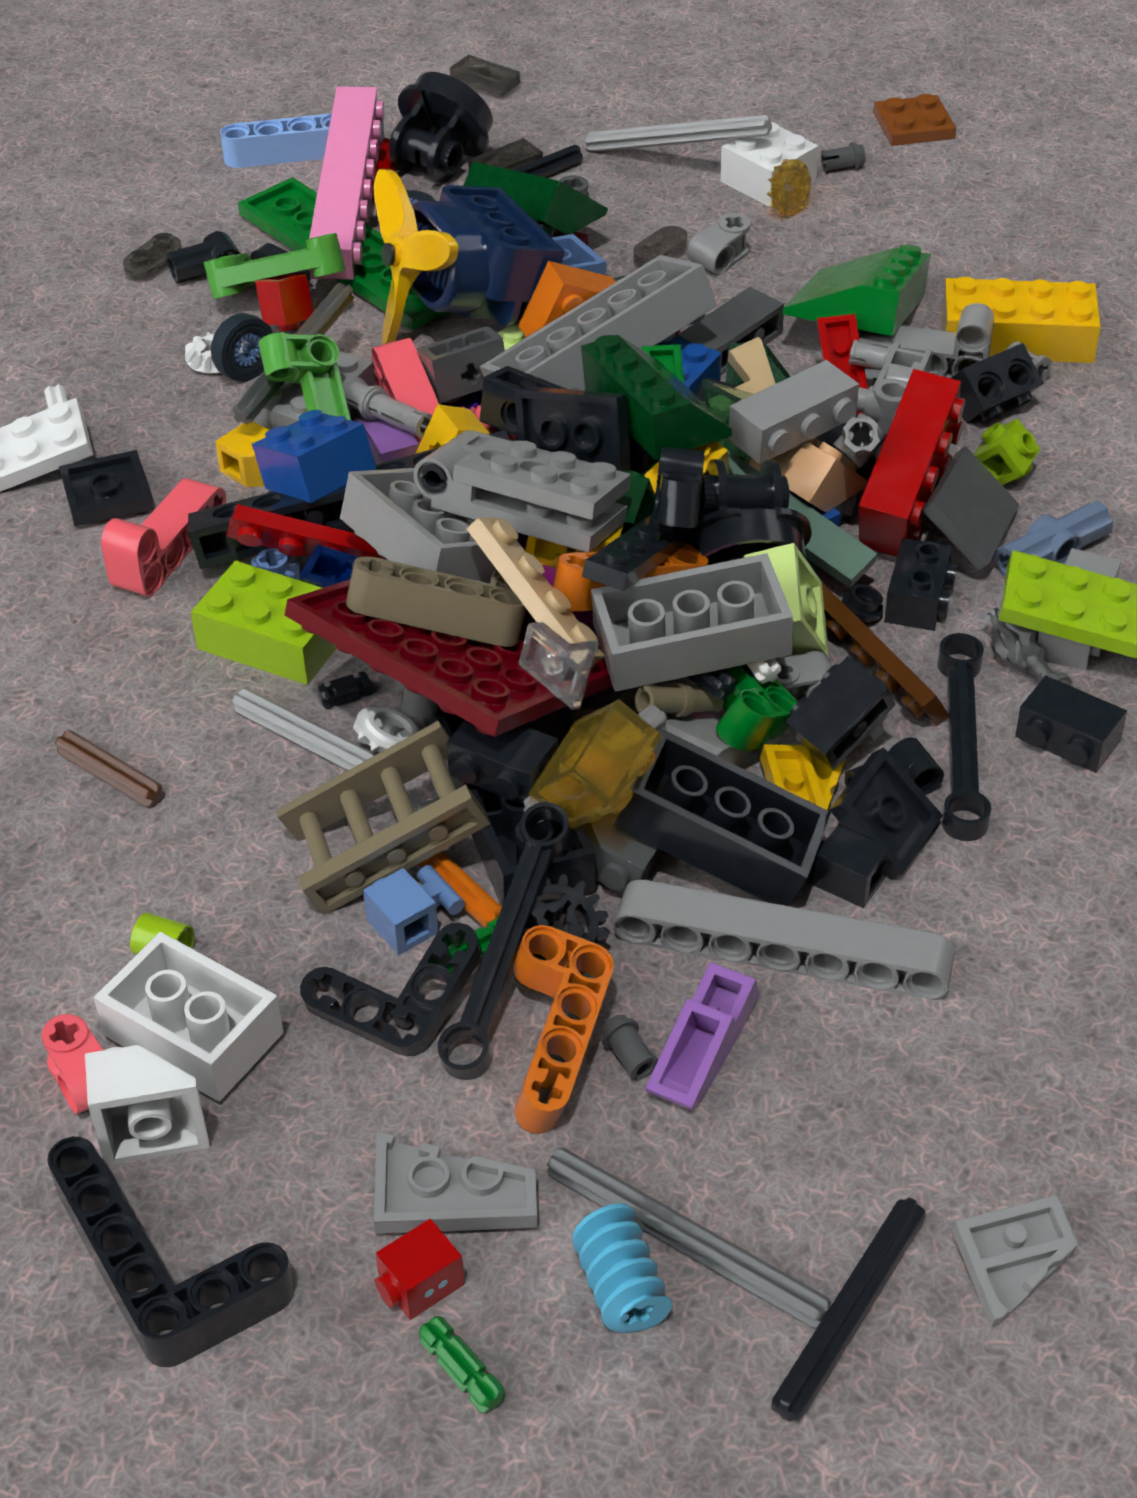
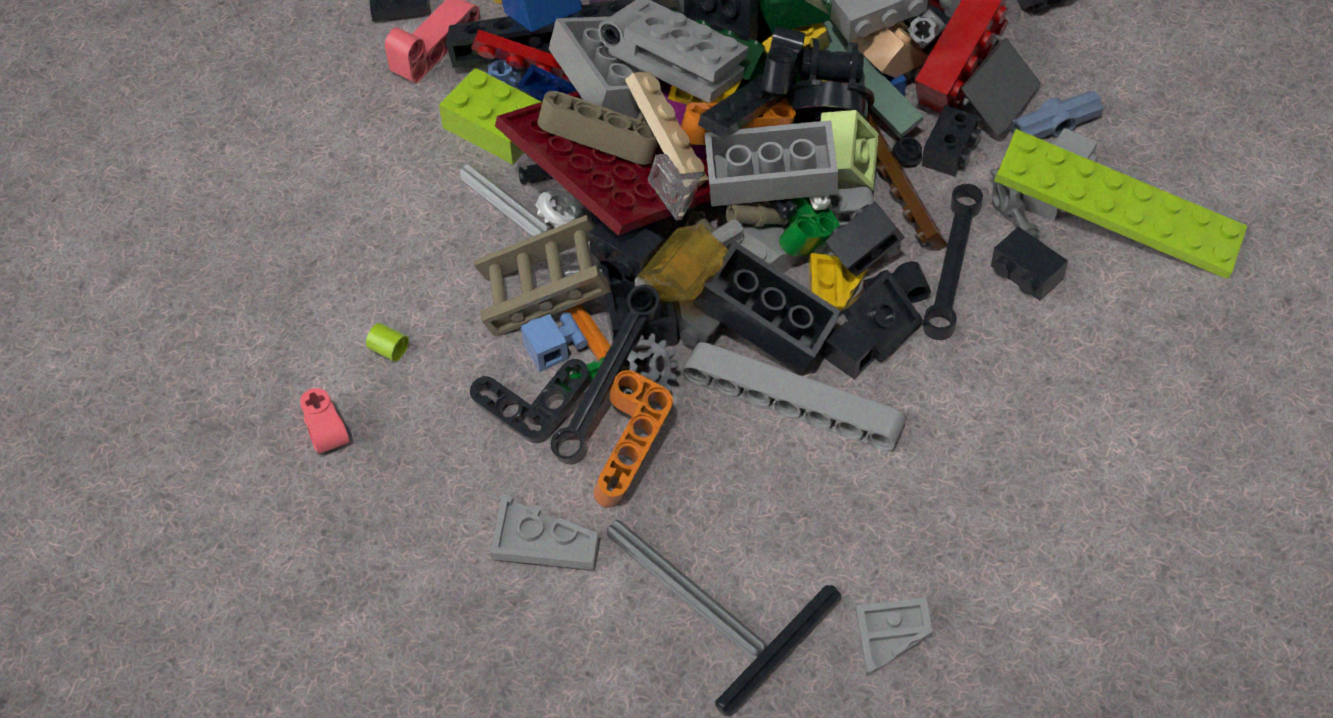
camera: 10 degrees right, 10 degrees up
black beam [47,1136,294,1368] -> none
axle [55,730,164,807] -> none
white slope [85,1045,210,1166] -> none
white brick [93,932,284,1102] -> none
red brick [374,1218,465,1320] -> none
green axle [419,1316,505,1413] -> none
medium azure piece [572,1203,672,1333] -> none
dark grey pin [601,1014,658,1081] -> none
medium lavender slope [645,962,759,1110] -> none
lime brick [974,418,1041,485] -> none

